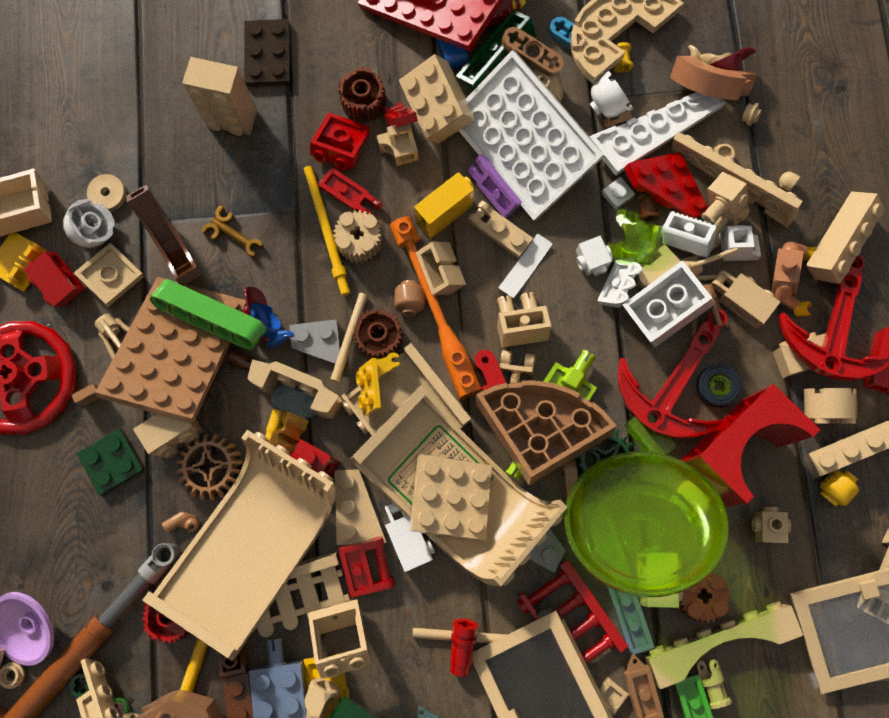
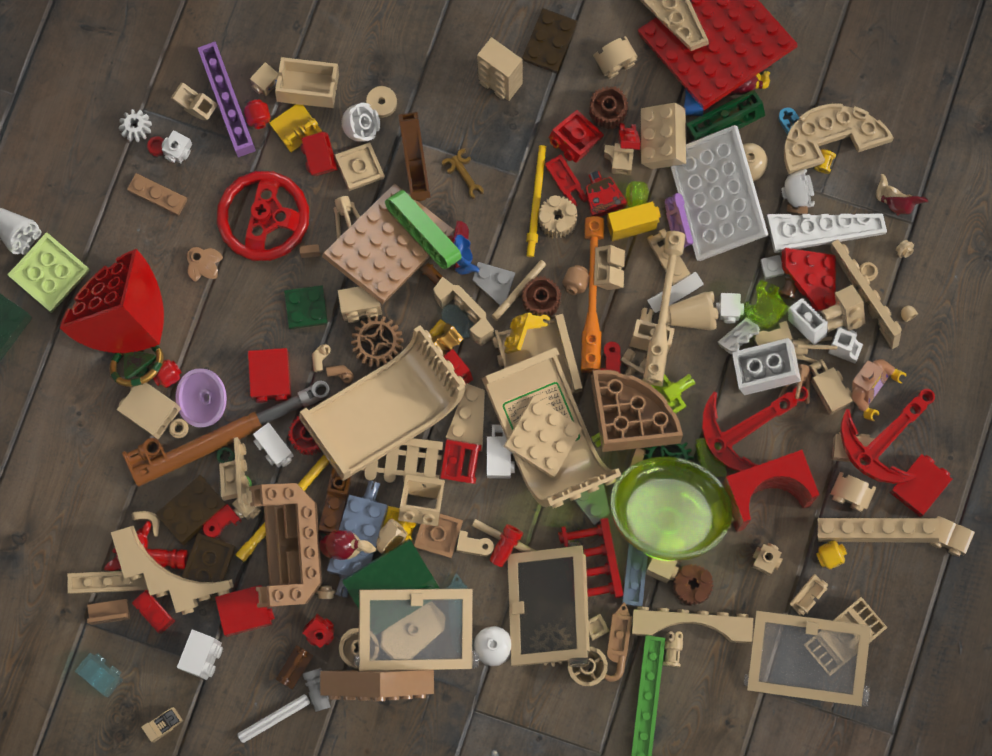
camera: 25 degrees right, 0 degrees up
medium nougat beam [502,27,564,77] -> none
nougat arch [670,56,757,100] -> none
black bush [696,364,742,407] -> none
tan brick [806,191,885,284] -> none
none -> red brick [248,348,291,403]
none -> white brick [253,422,294,468]
none -> tan arm [312,344,331,372]
none -> medium nougat plate [414,514,463,559]
none -> tan leg [456,530,494,557]
none -> red torso [585,171,627,217]
none -> tan brick [593,36,638,79]
none -> clear neon green animal [626,181,649,208]
none -> tan bar [643,231,686,387]
none -> tan cone [666,291,718,330]
none -> tan hinge [790,574,828,615]

